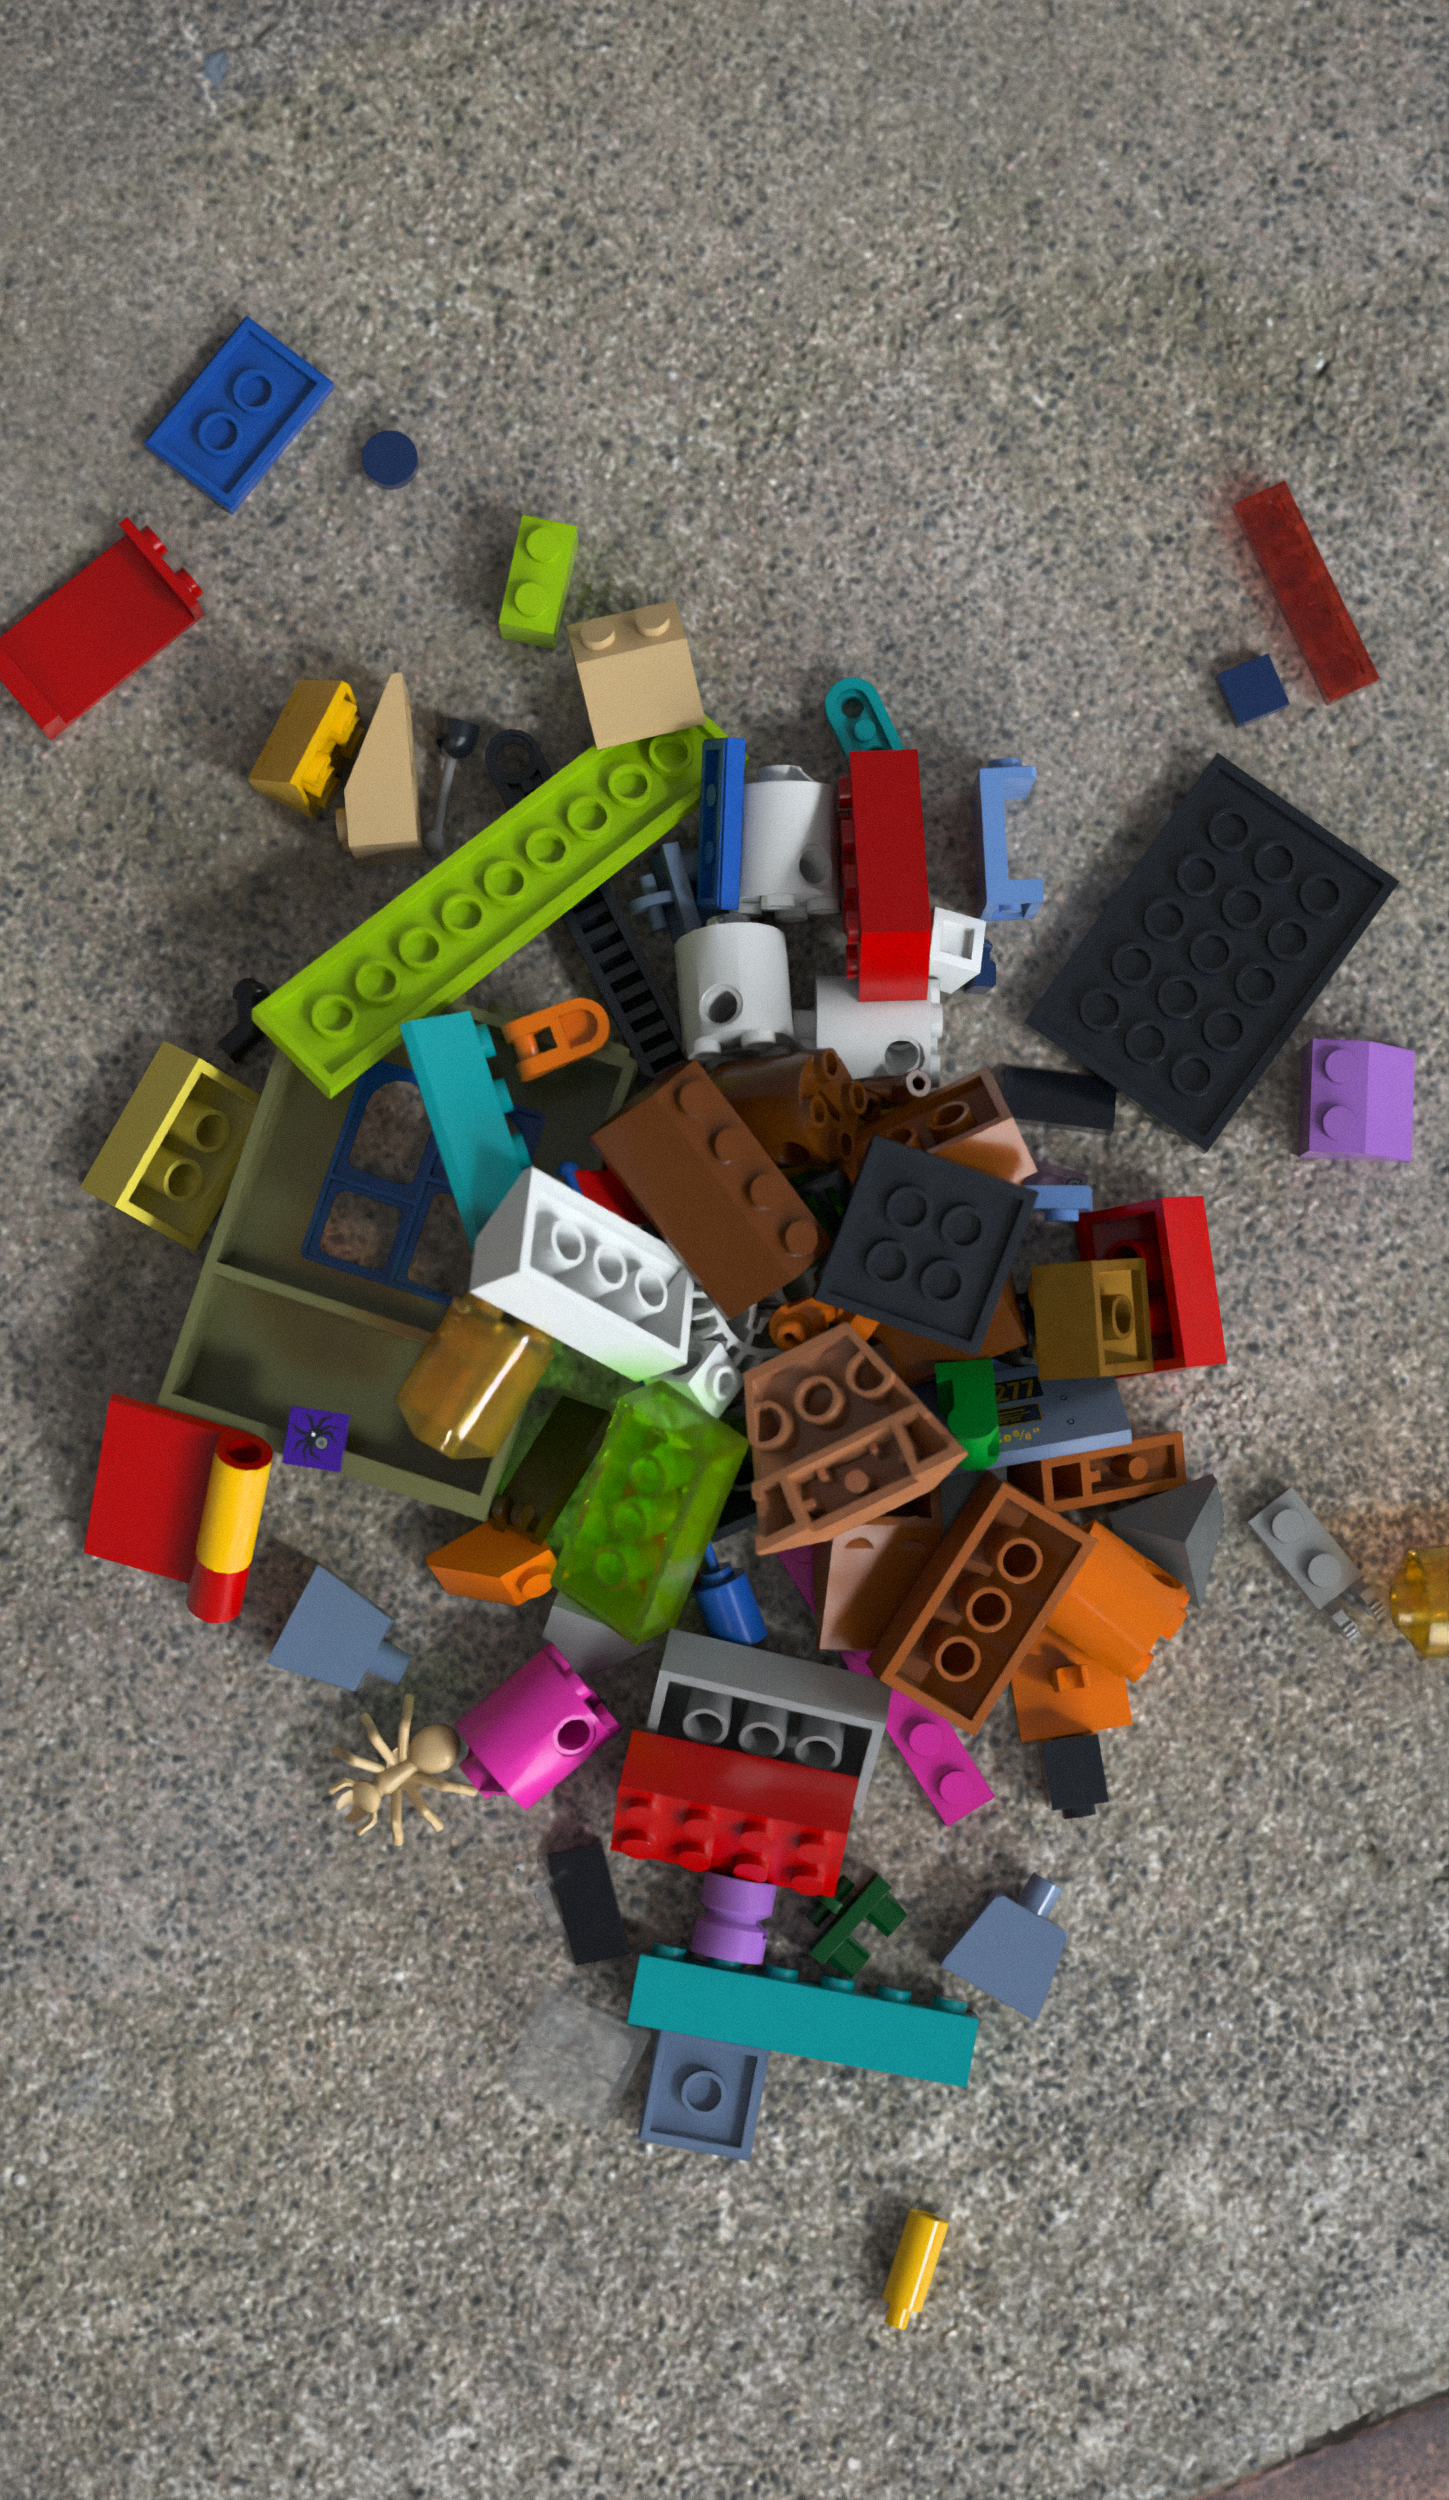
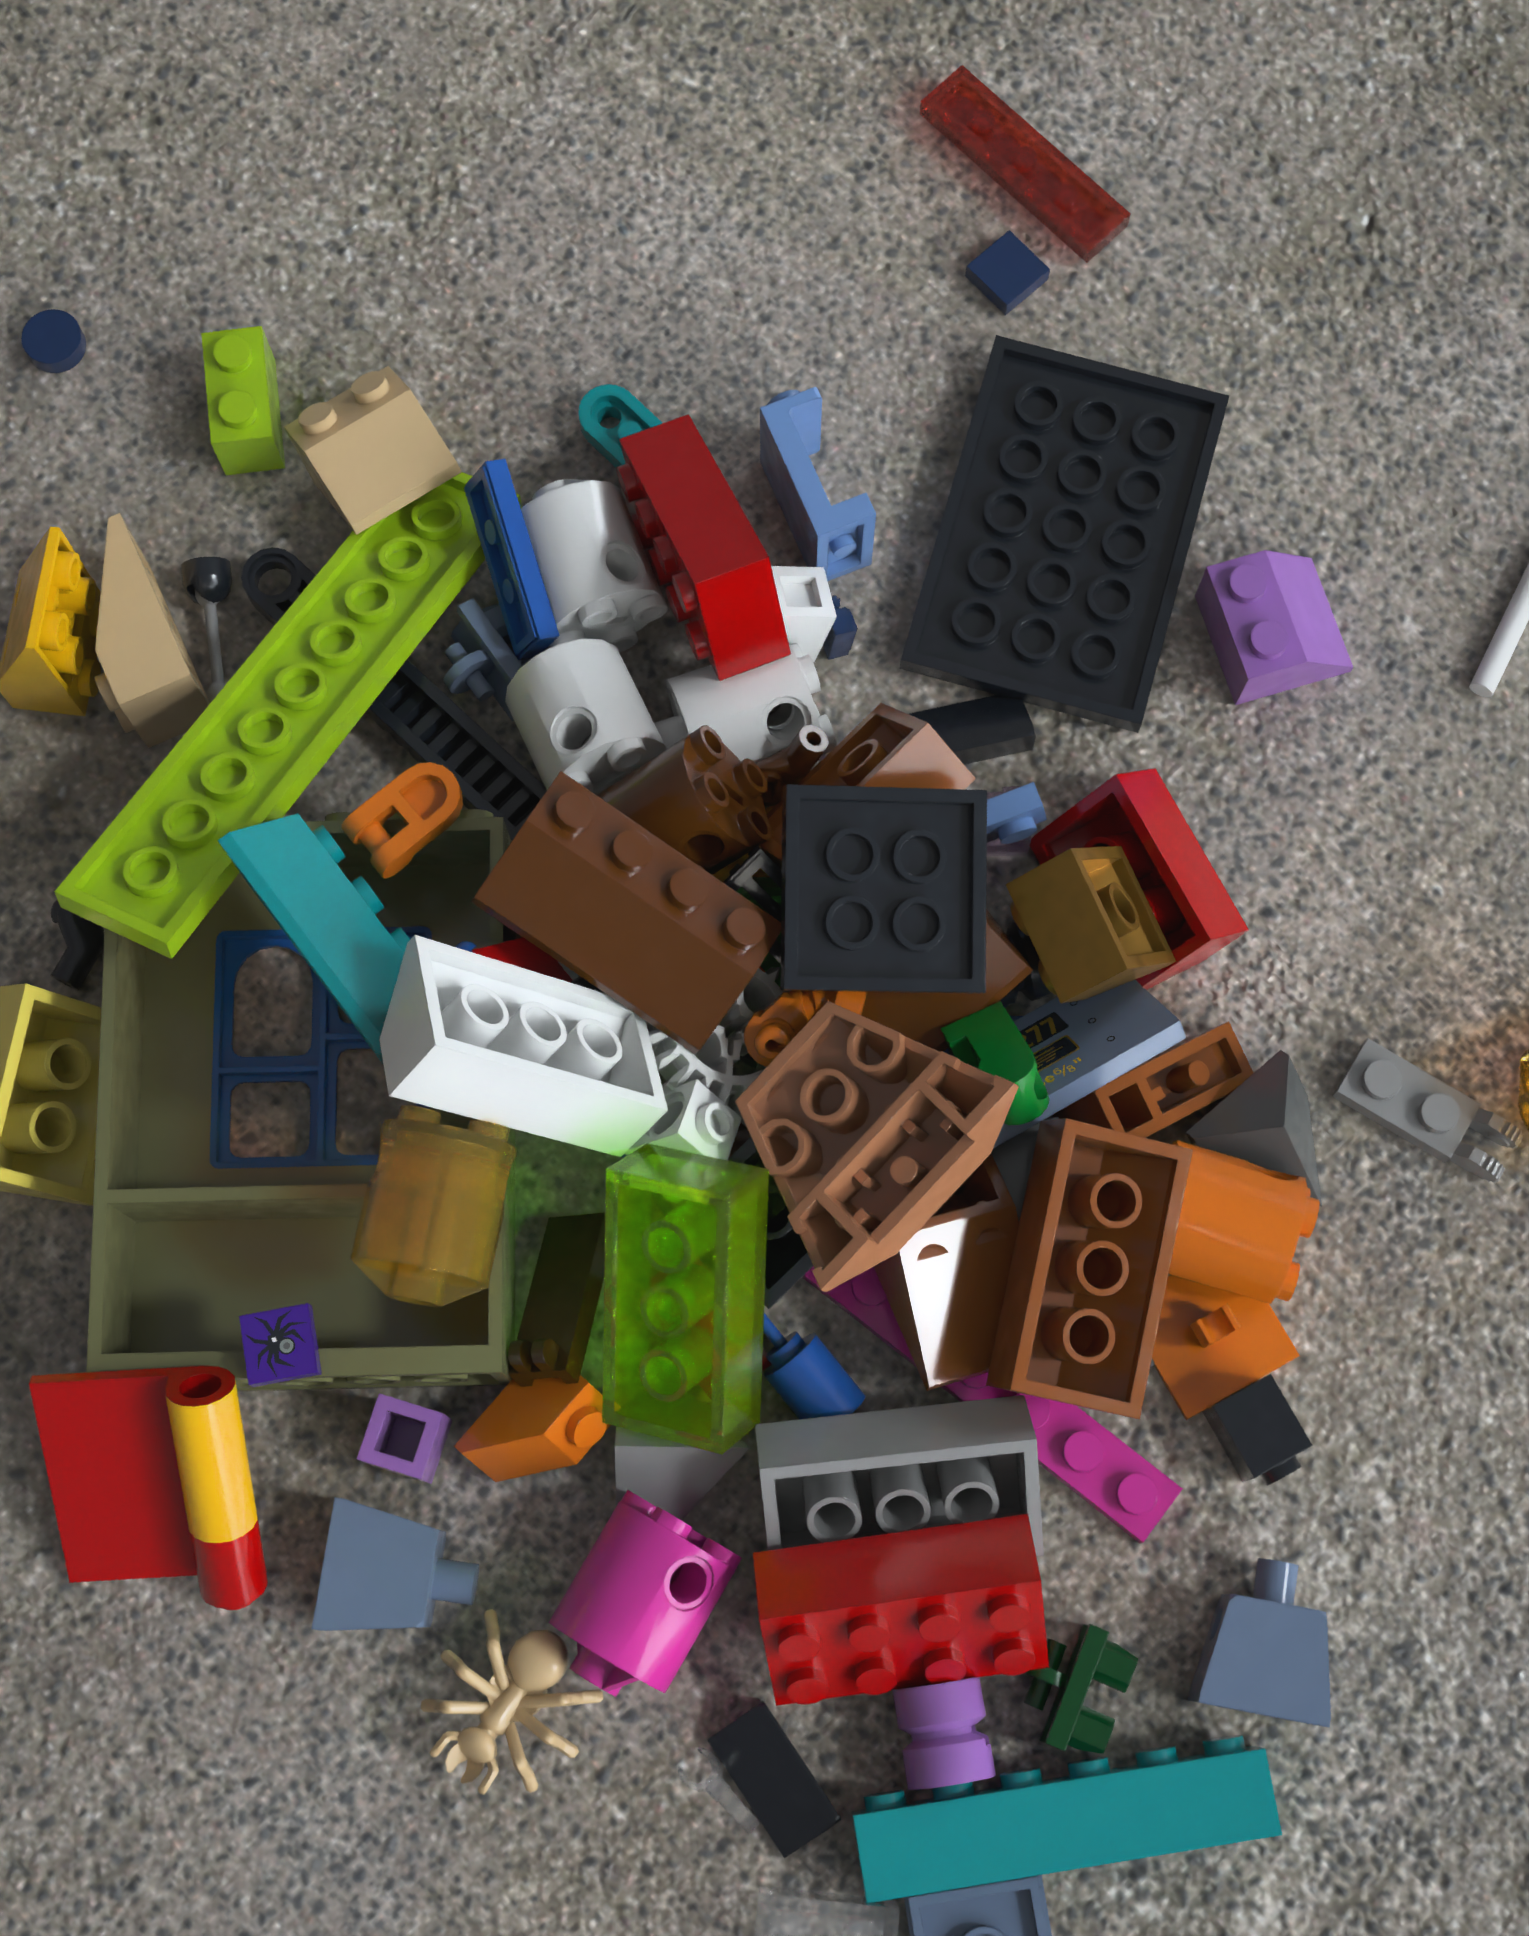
camera: 10 degrees left, 10 degrees down
none -> medium lavender brick [357,1393,453,1484]

